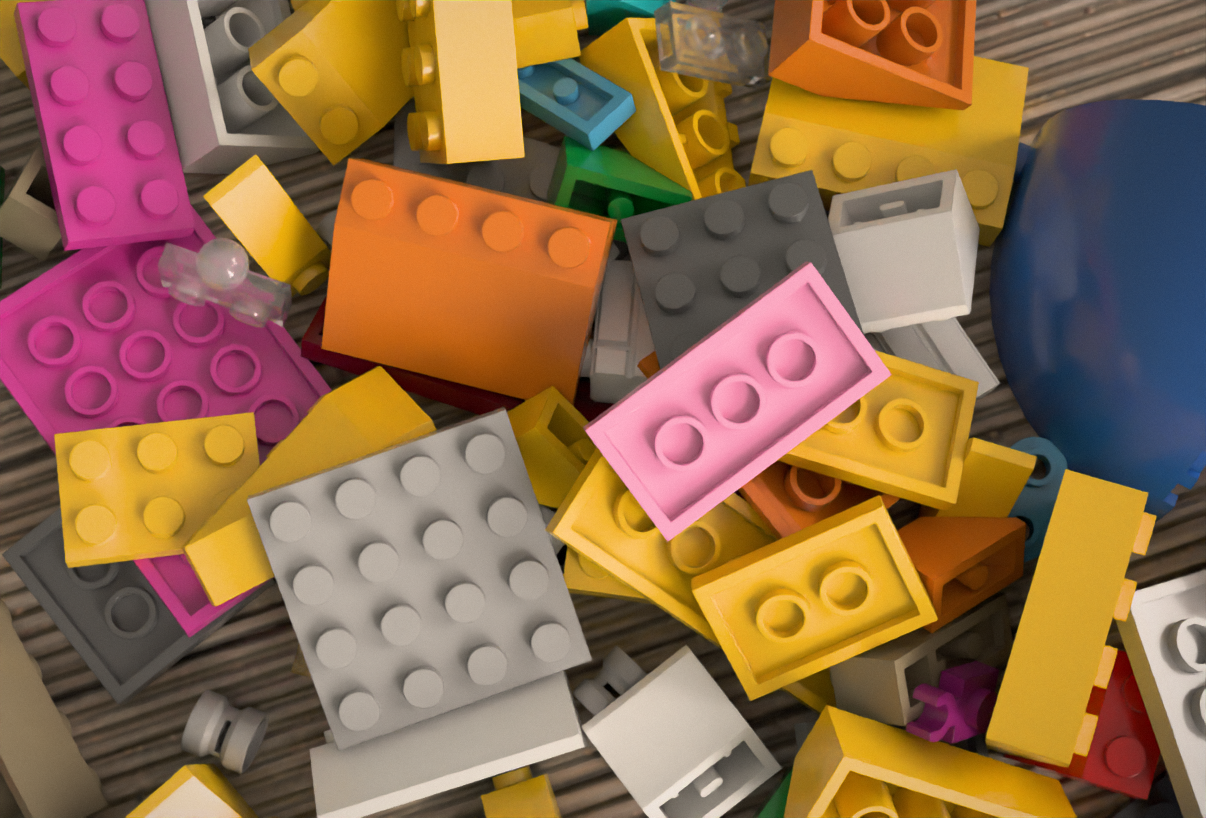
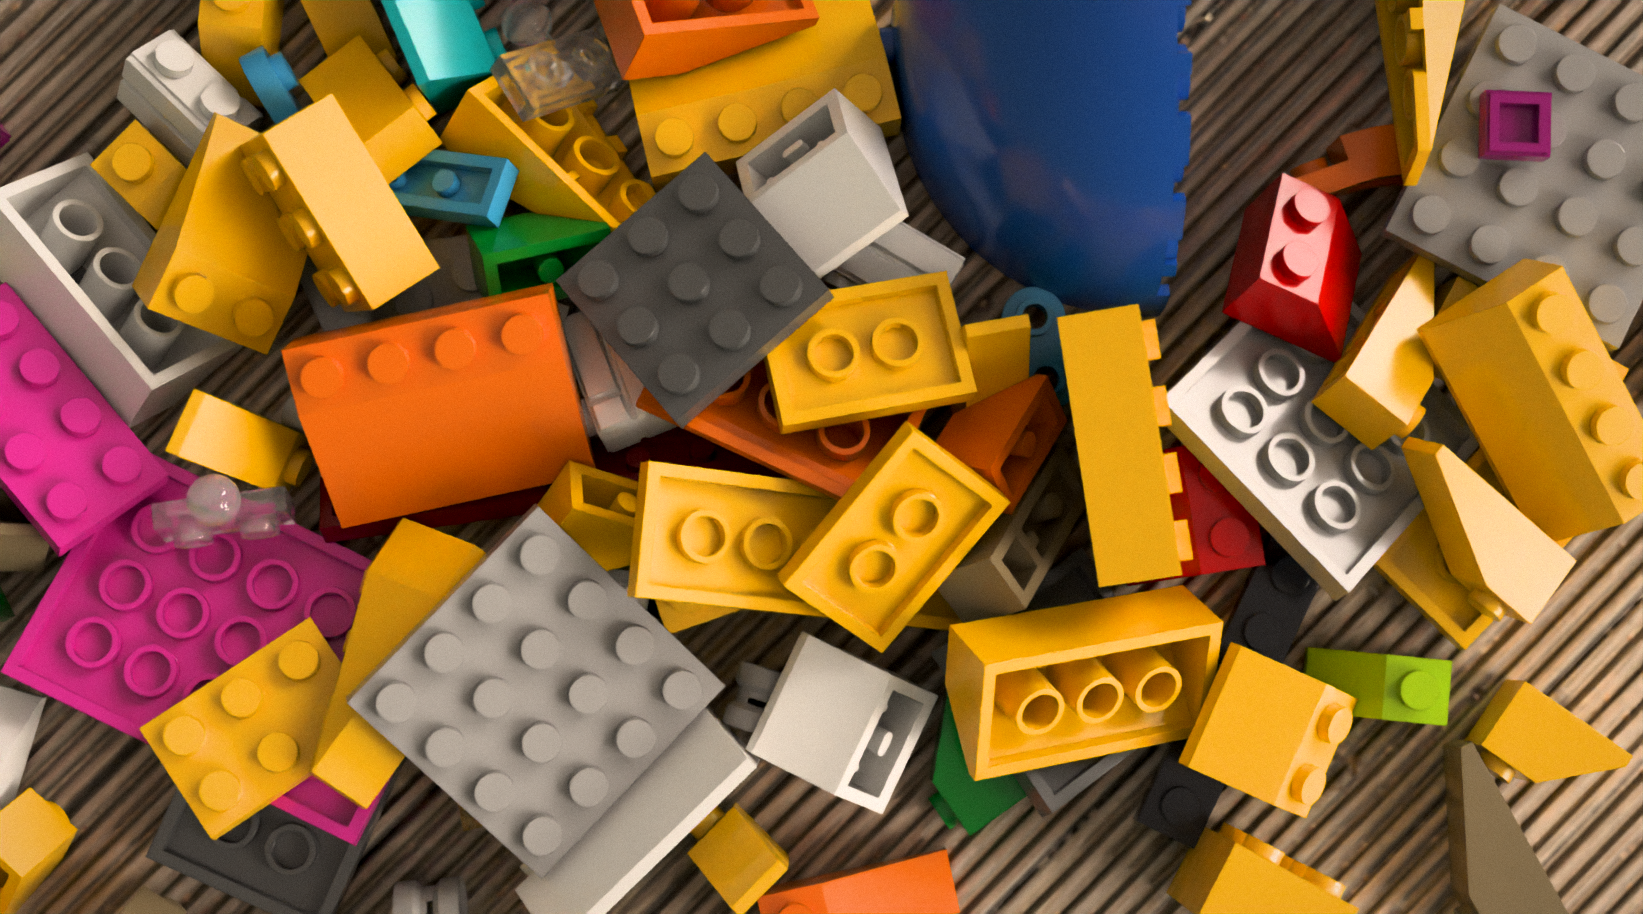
camera: 35 degrees left, 5 degrees up
bright pink plate [583,261,892,541] -> none
magenta plate [906,661,999,744] -> none

